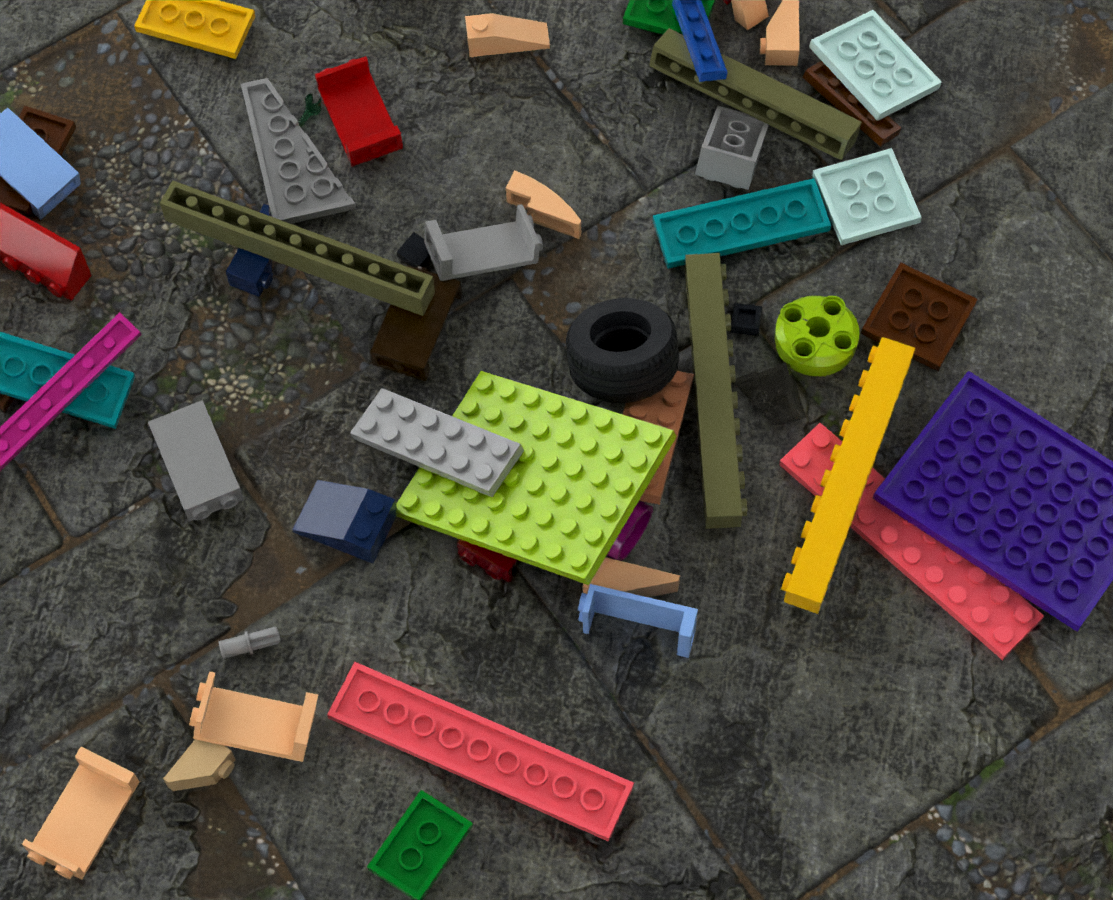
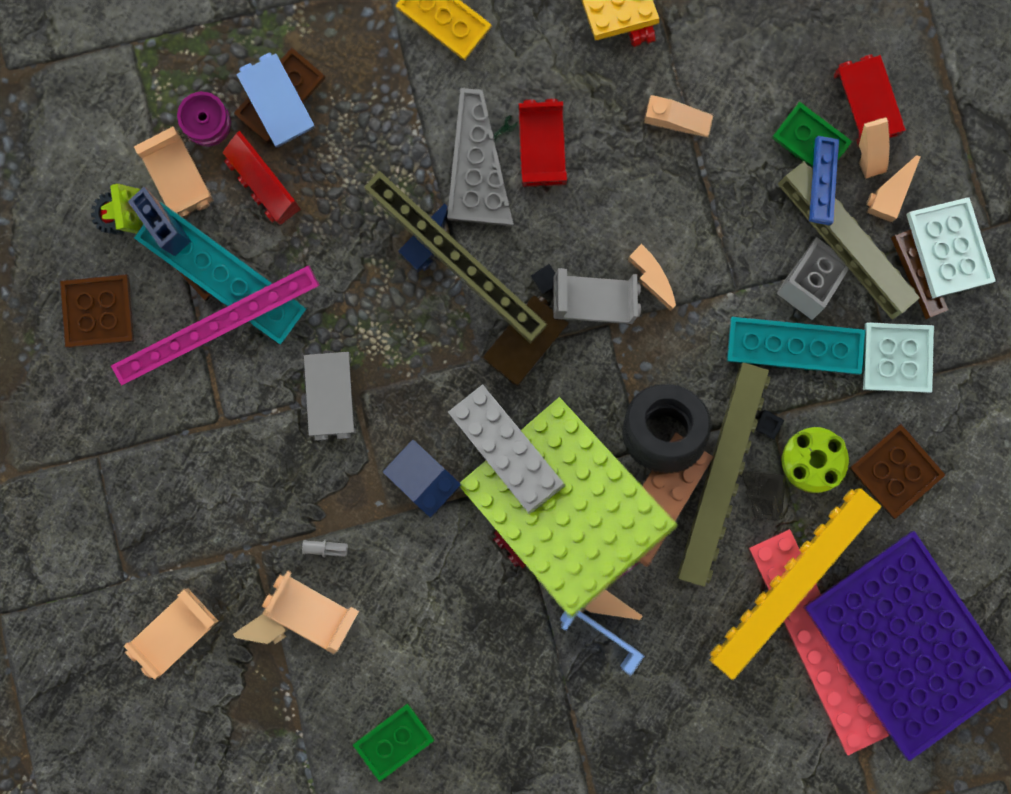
camera: 20 degrees right, 20 degrees up
coral plate [327,662,634,842] -> none

